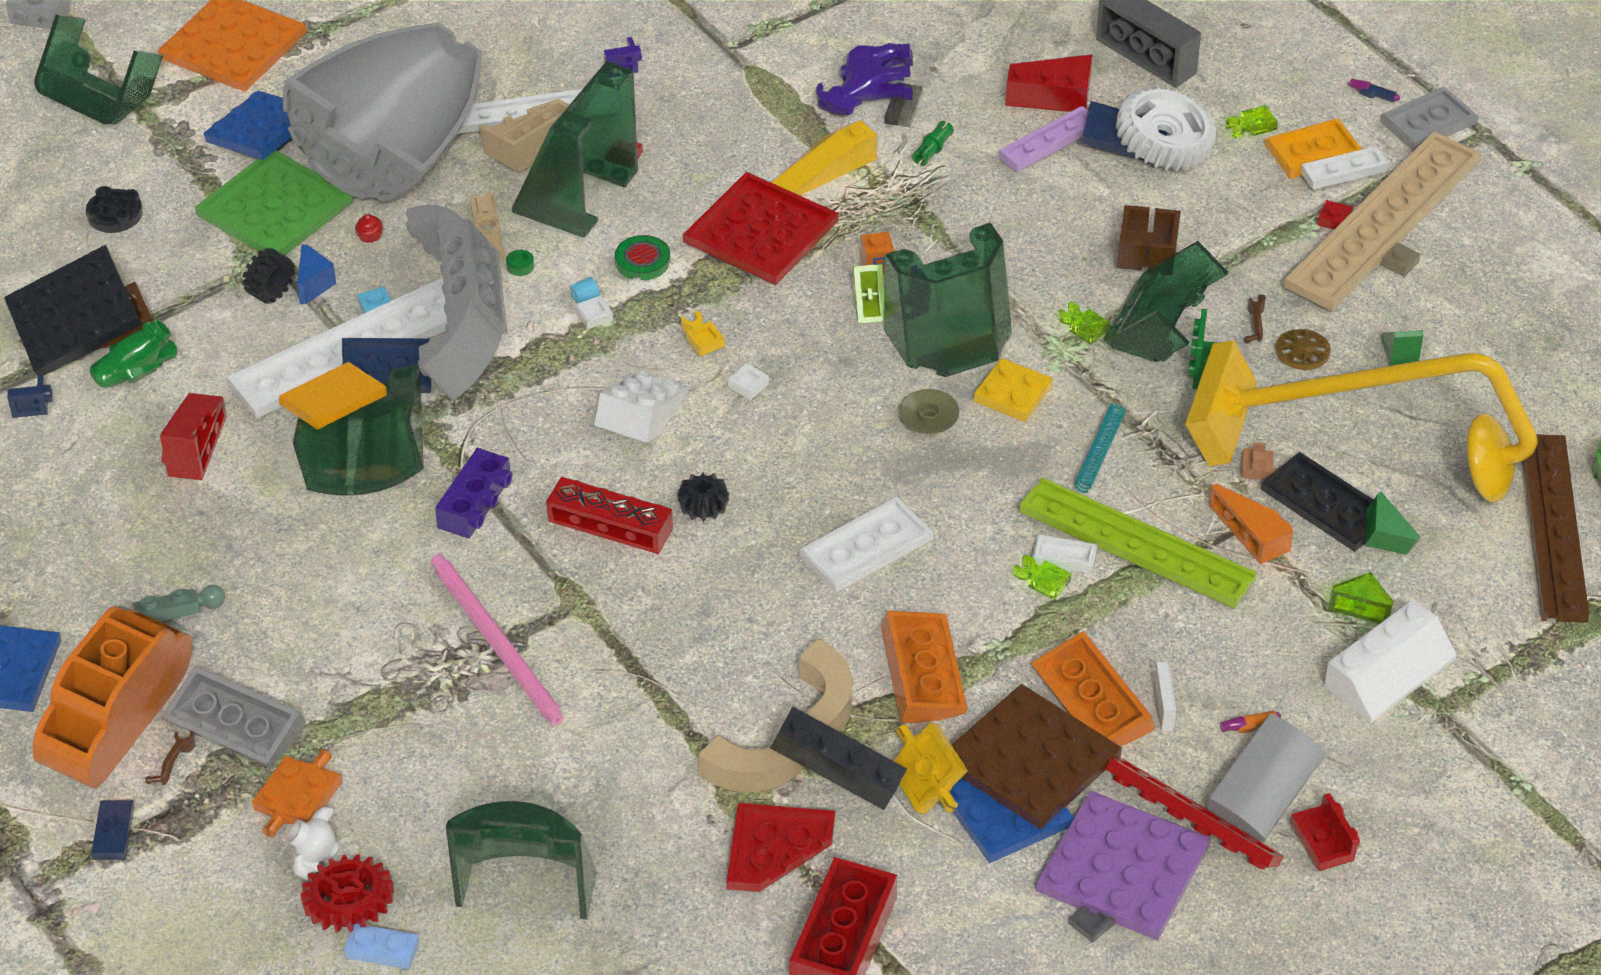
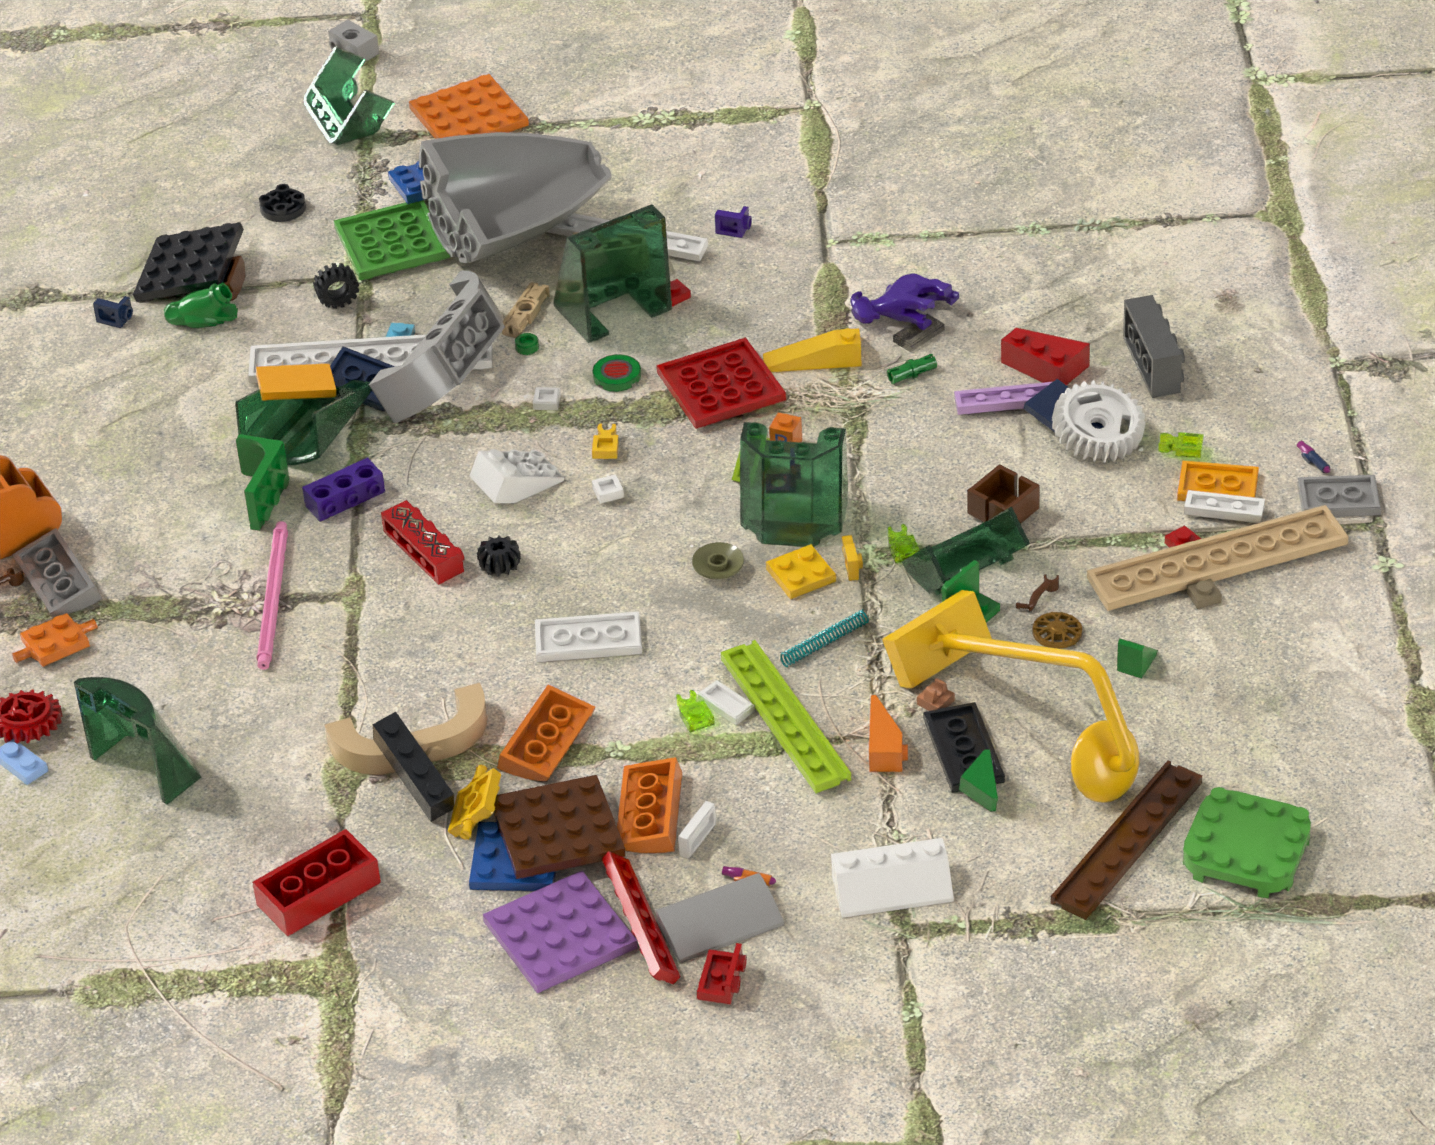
camera: 35 degrees right, 5 degrees down
sand green plate [118,585,225,622] -> none
red wedge [160,393,227,480] -> none
white piece [287,806,339,881] -> none
blue slope [297,244,336,304] -> none
red plate [355,214,383,243] -> none
medium azure hose [570,277,600,304] -> none
red plate [726,803,836,892] -> none
flat silver tile [1068,906,1115,943] -> none
clear neon green slope [1328,572,1394,624] -> none
none -> green bracket [236,434,290,531]
none -> yellow plate [841,535,863,581]

